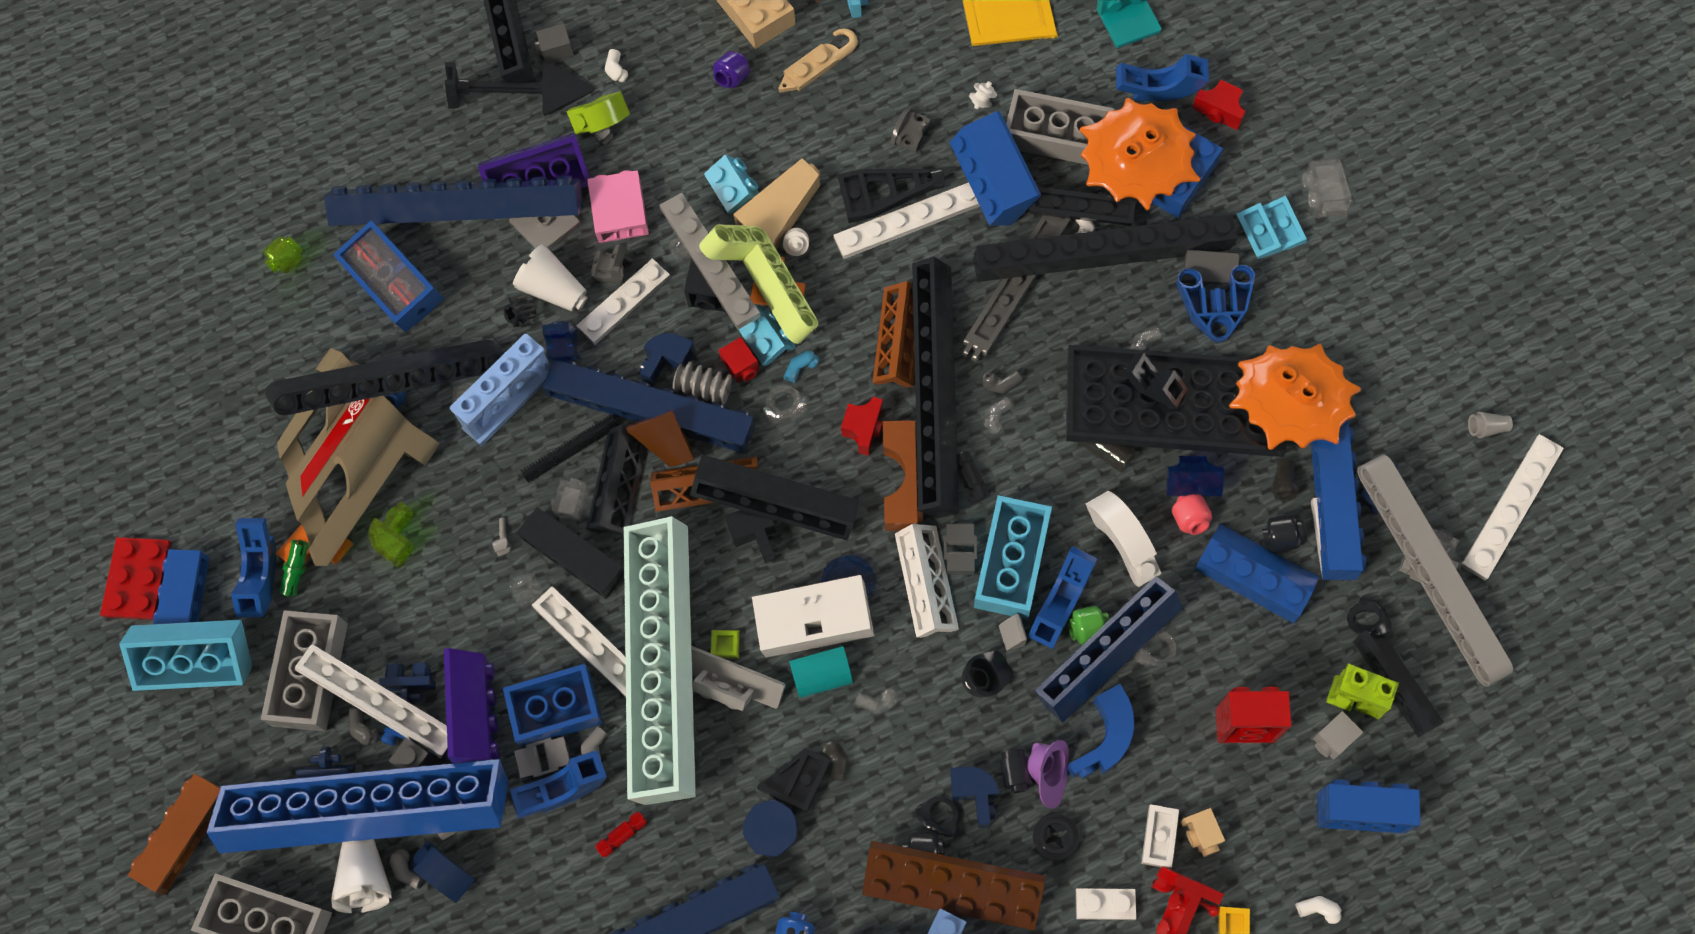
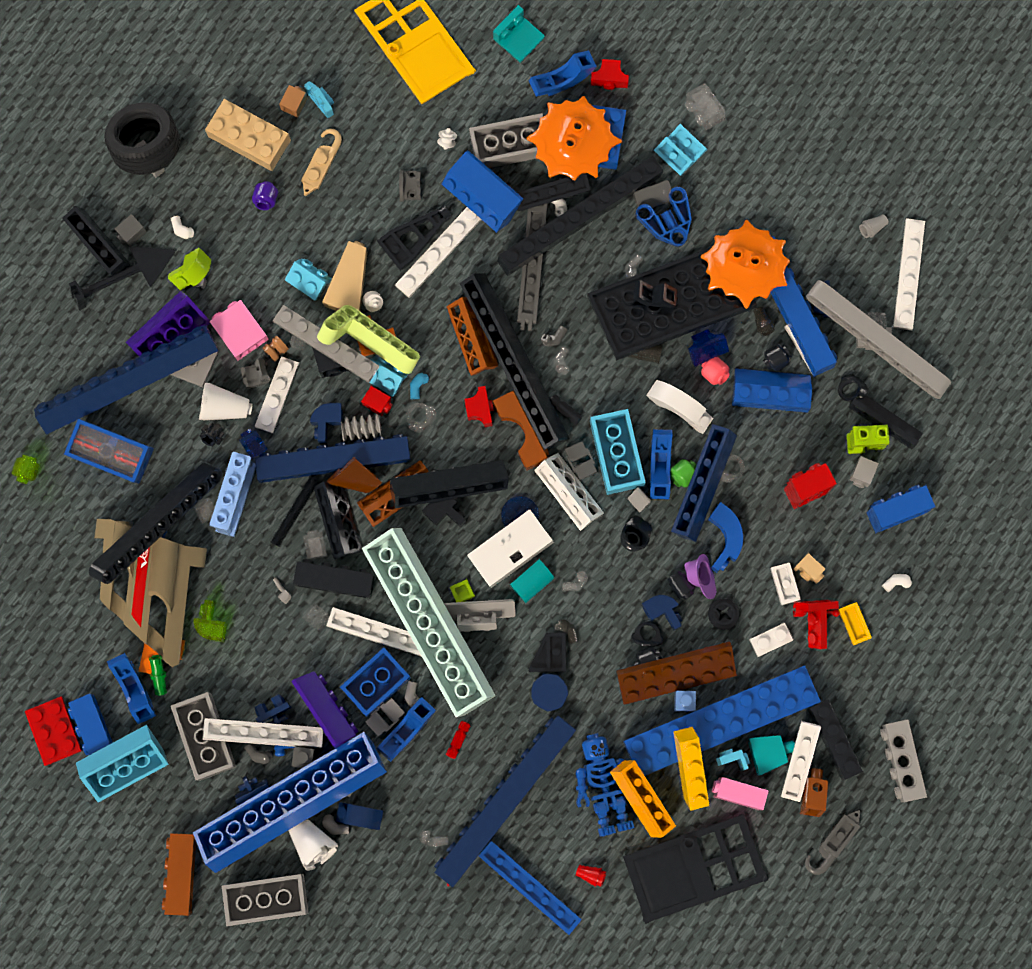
camera: 30 degrees left, 10 degrees up
none -> medium nougat wheel [262,335,289,362]

